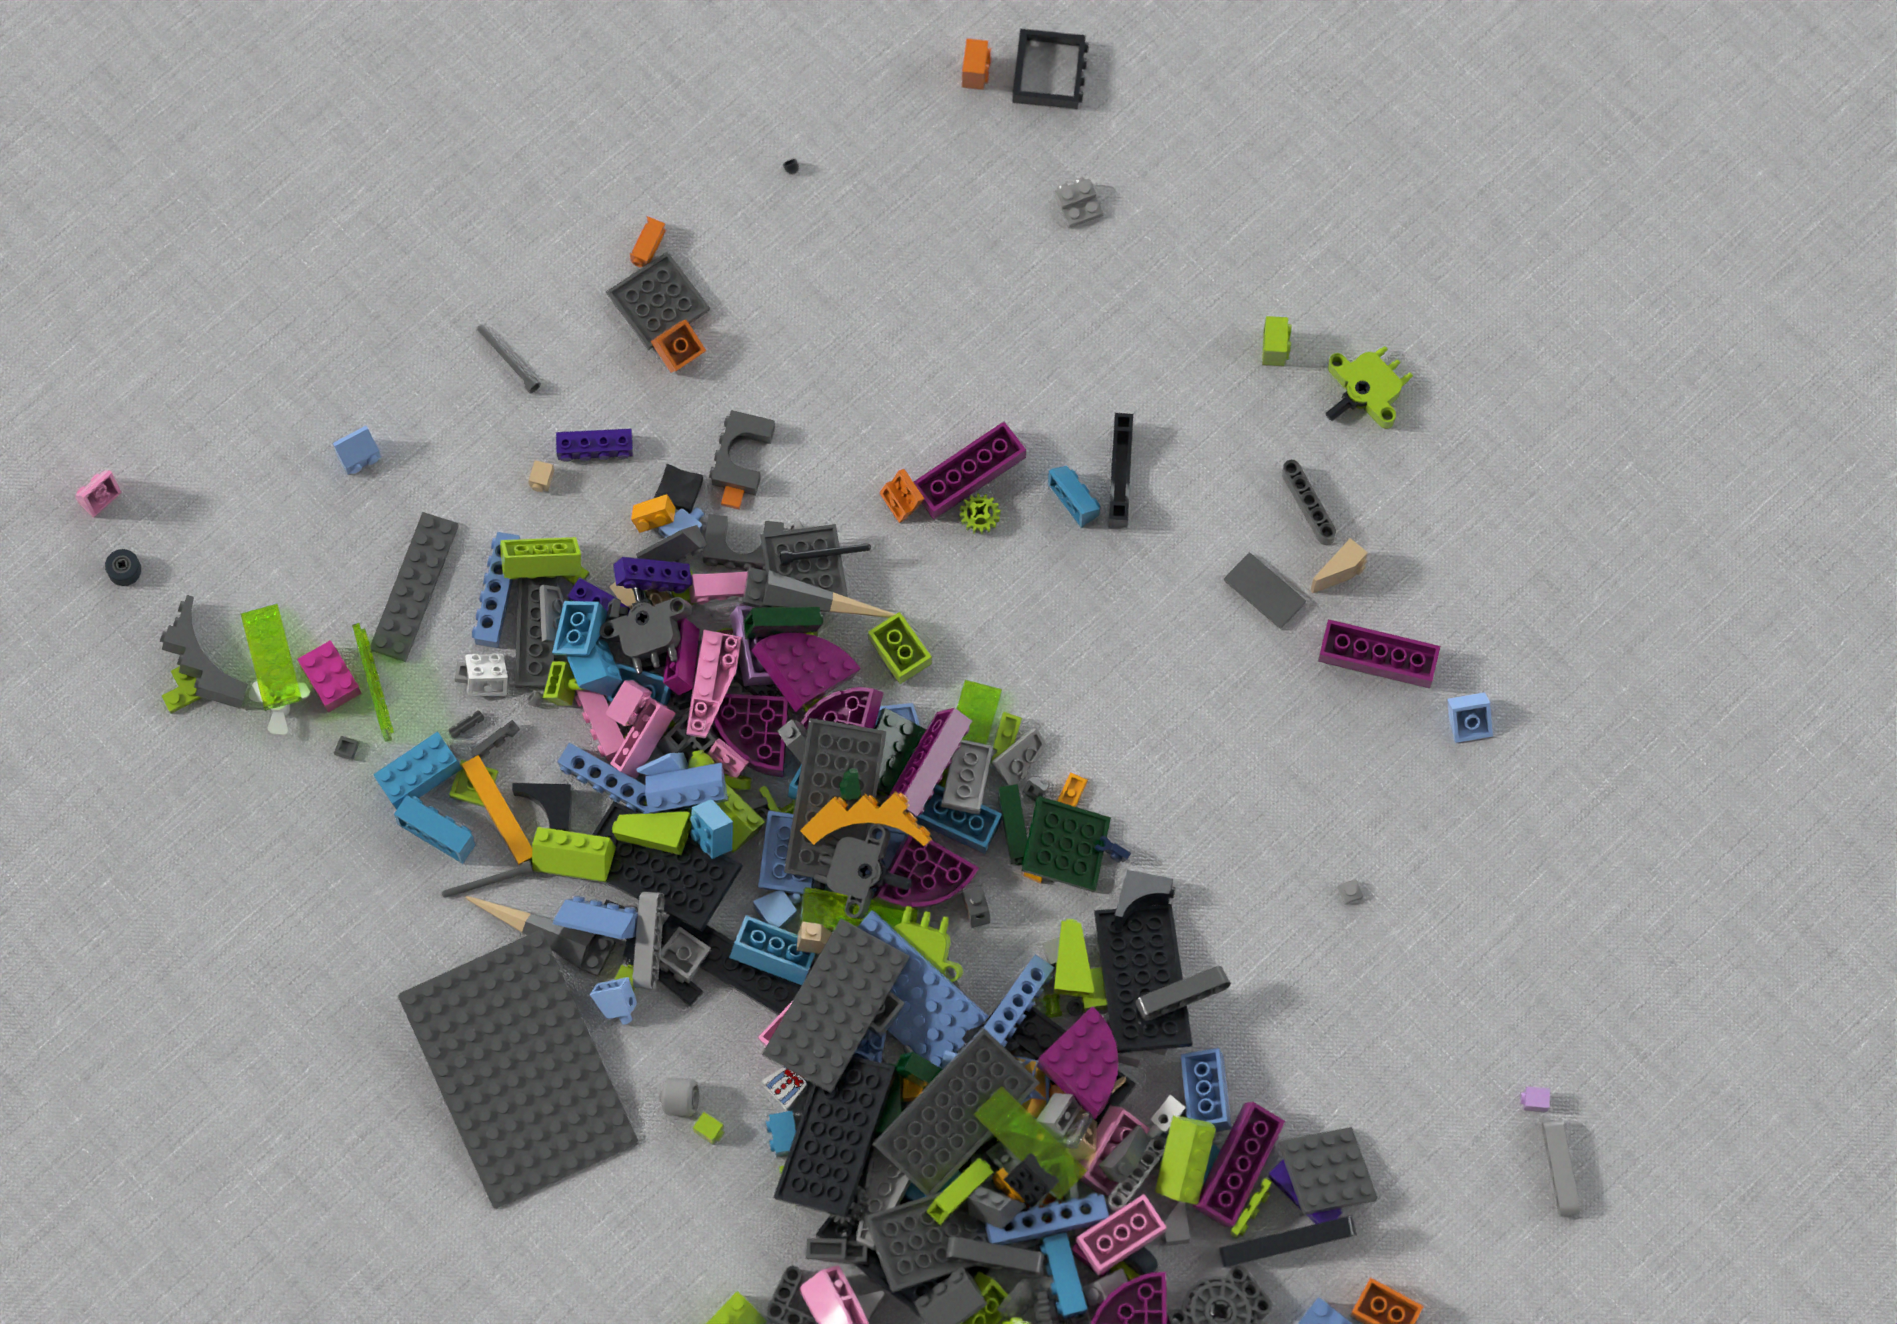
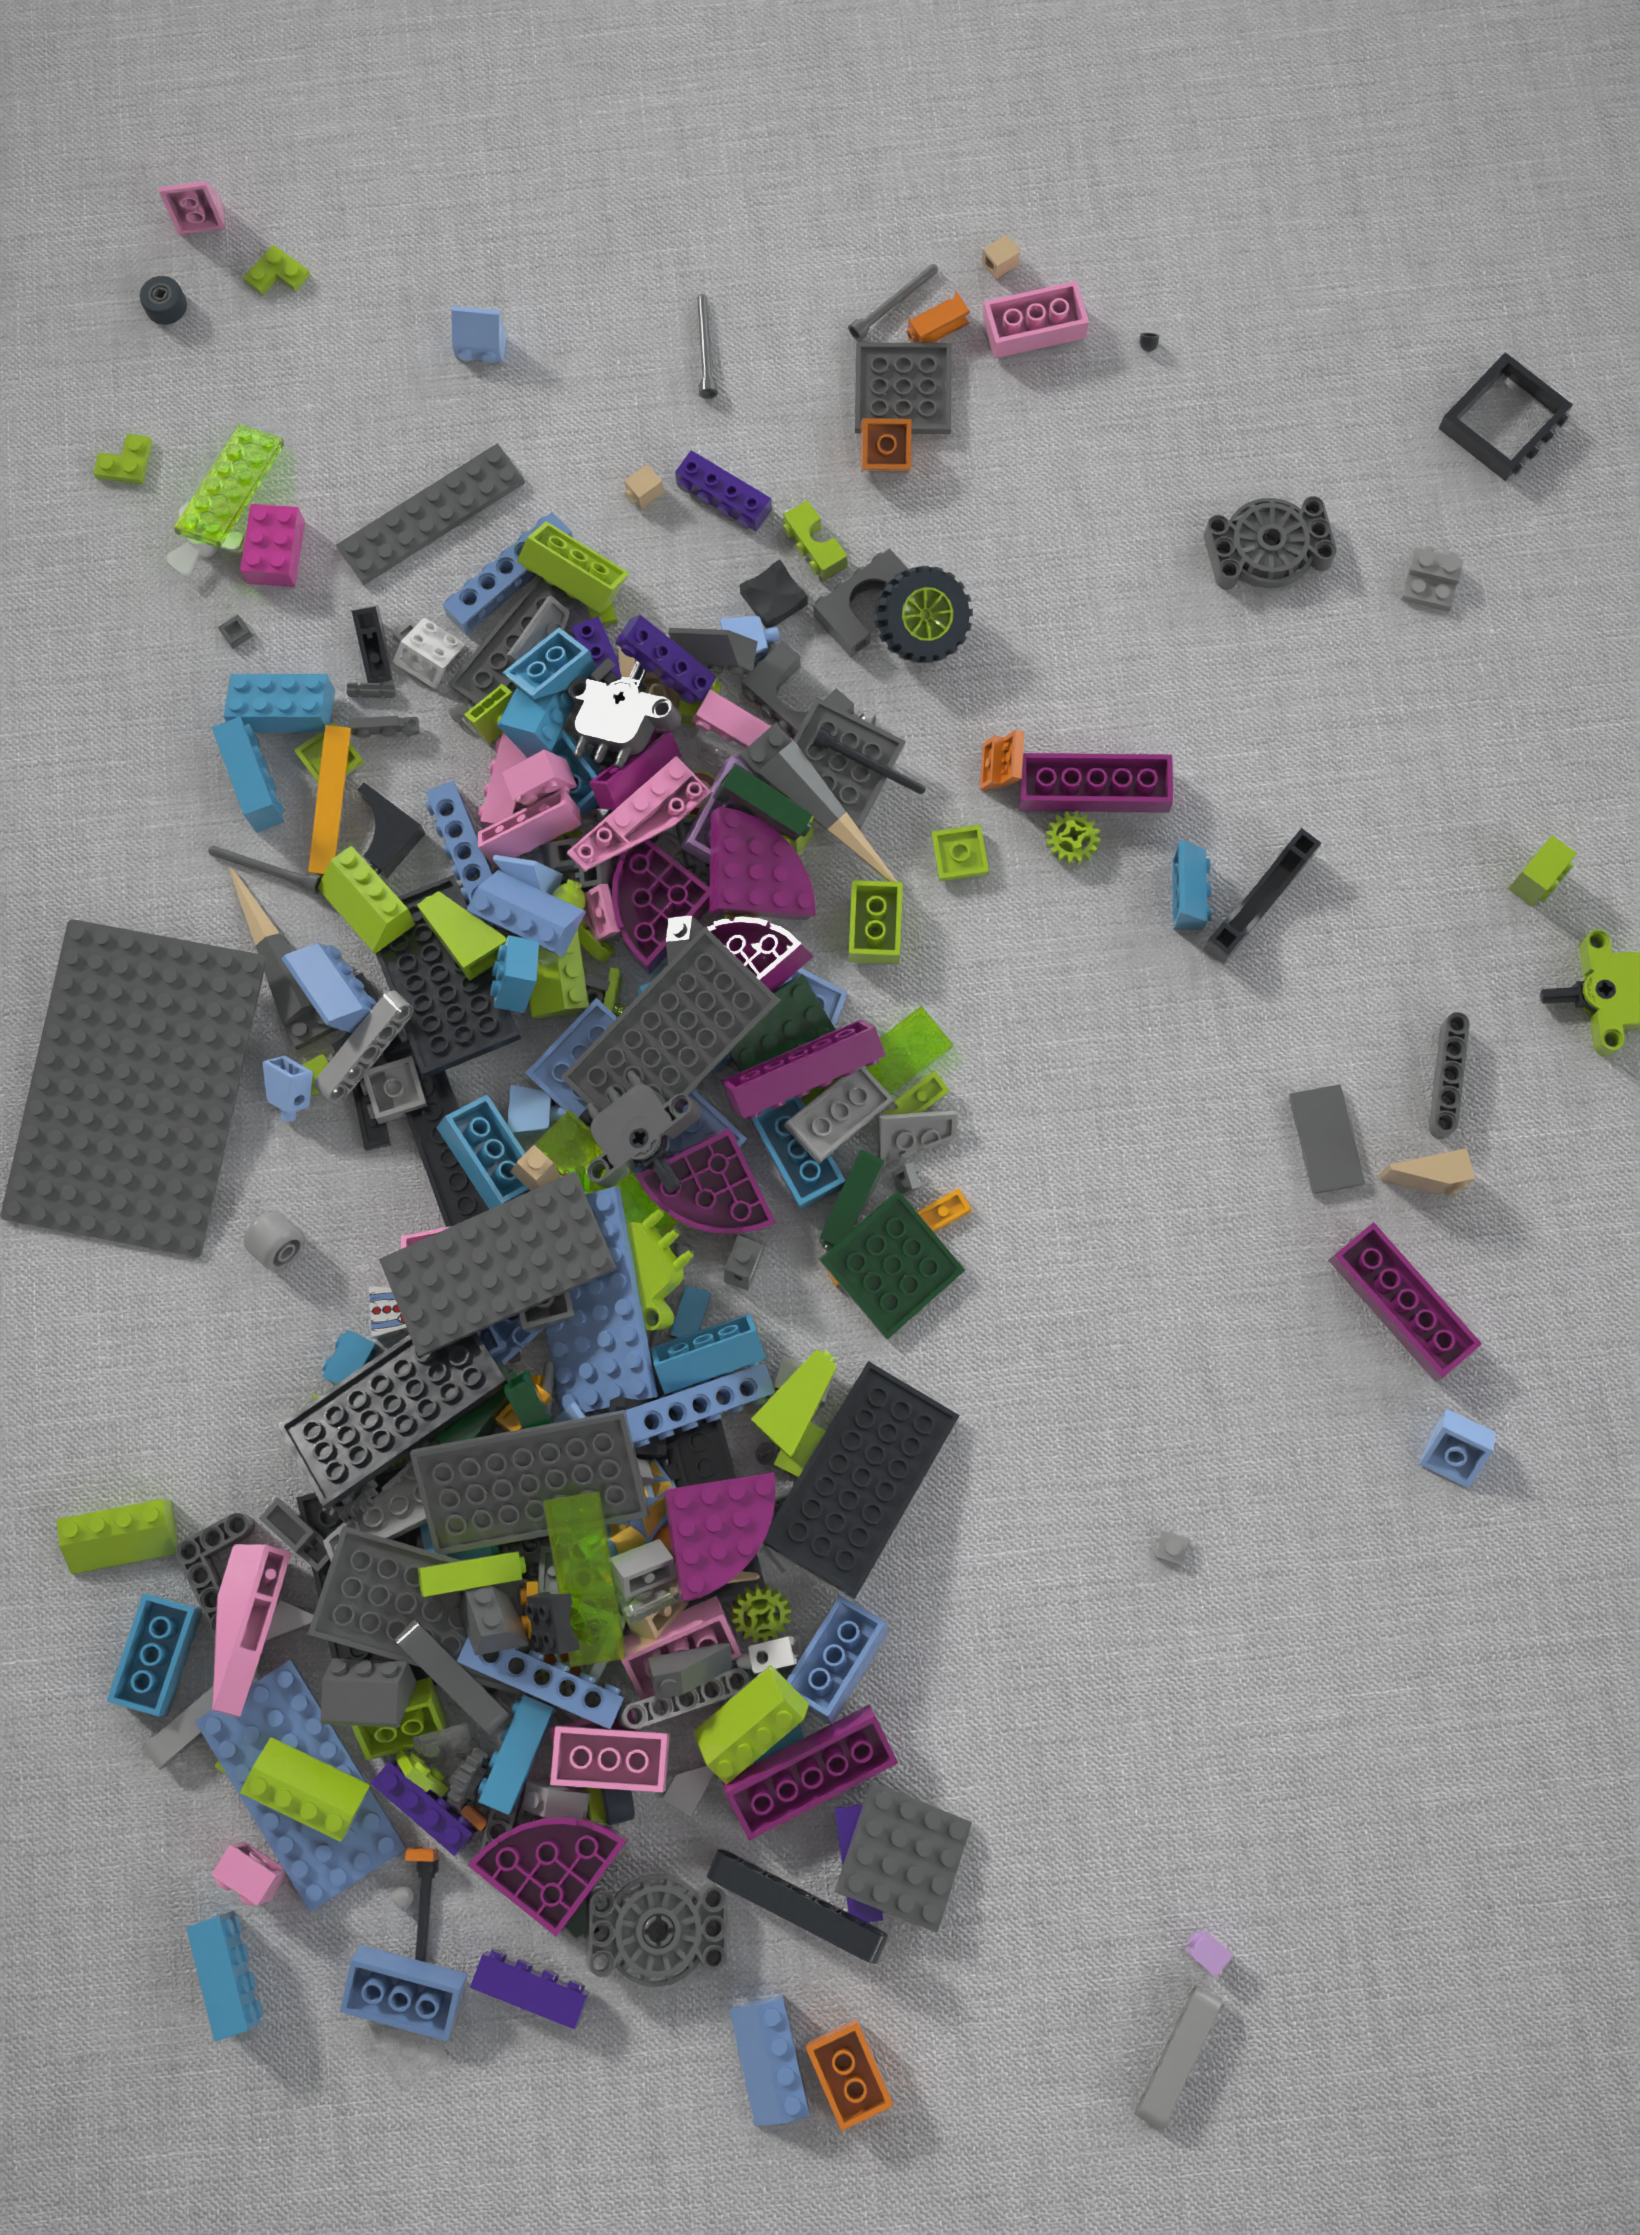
camera: 40 degrees right, 5 degrees up
dark grey arch [160,595,248,709] -> none
clear neon green plate [352,623,394,742] -> none
light orange brick [631,494,676,533] -> none
lime brick [693,1112,725,1144] -> none
orange tile [721,486,744,510] -> none
light orange arch [800,792,932,846] -> none
dark green rock [839,768,861,801] -> none
orange brick [962,38,992,90] -> none
clear neon green bush [1043,994,1063,1018] -> none
dark blue plate [1095,836,1131,862] -> none
arch [1114,870,1176,929] -> none
dark grey beam [1135,966,1231,1021] -> none
lime wing [1230,1178,1272,1239] -> none
none -> lime plate [242,245,310,295]
none -> black slope [351,605,393,683]
none -> dark azure brick [650,1313,766,1394]
none -> dark azure tile [670,1285,711,1338]
none -> lime gear [732,1584,791,1643]
none -> lime arch [782,500,847,581]
none -> dark grey piece [848,264,938,341]
none -> black wheel [874,566,973,663]
none -> lime plate [931,824,989,882]
none -> tan brick [982,235,1020,280]
none -> bright pink brick [982,281,1089,359]
none -> dark grey piece [1204,496,1337,590]

